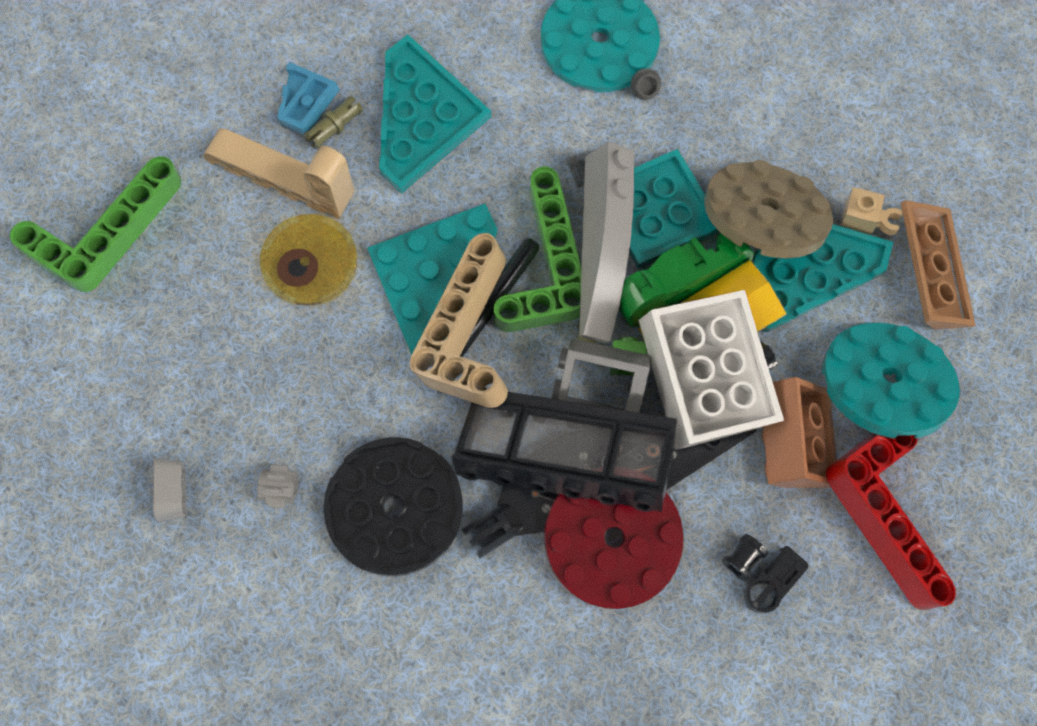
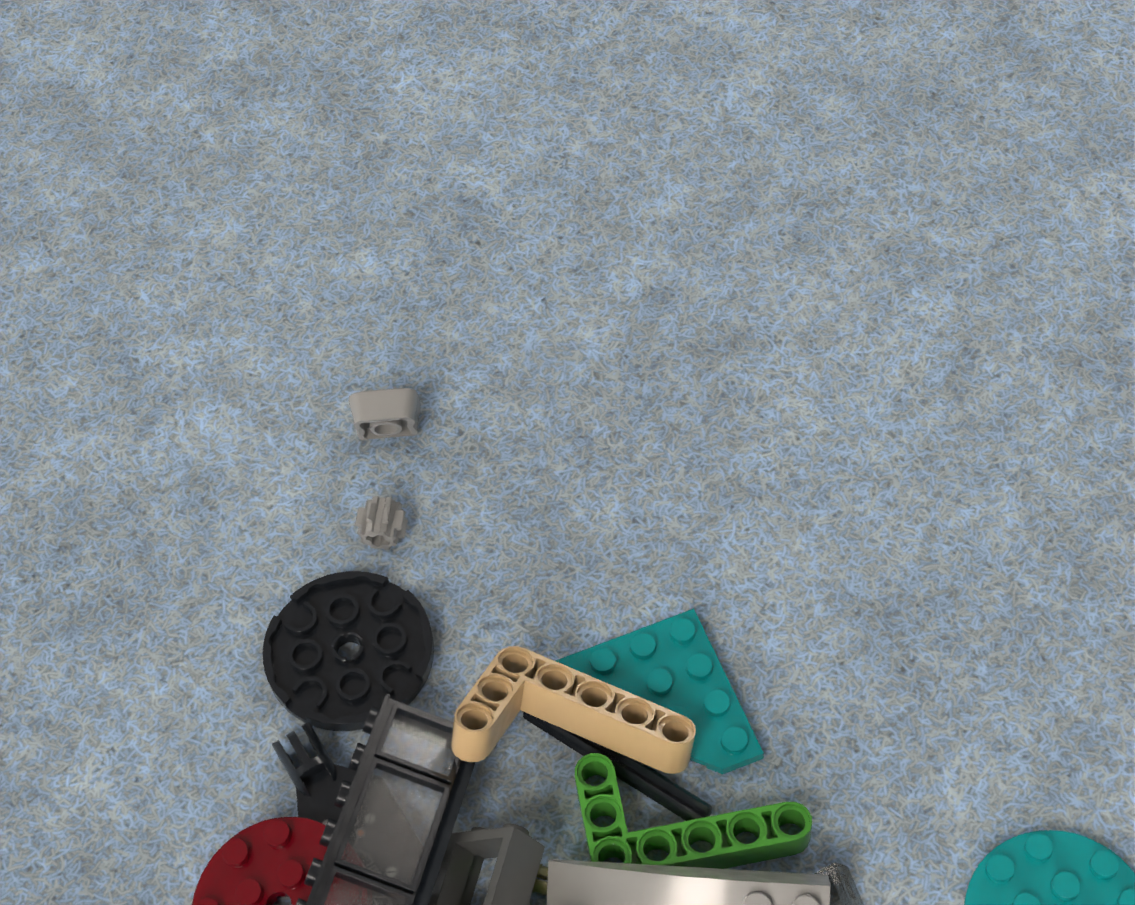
camera: 100 degrees right, 15 degrees down
bright green beam [10,156,182,292] -> none
tan beam [203,128,355,219] -> none
clear yellow tile [260,214,358,306] -> none
dark azure wing [277,62,340,135] -> none
olive pin [304,96,363,149] -> none
teal plate [379,34,492,194] -> none

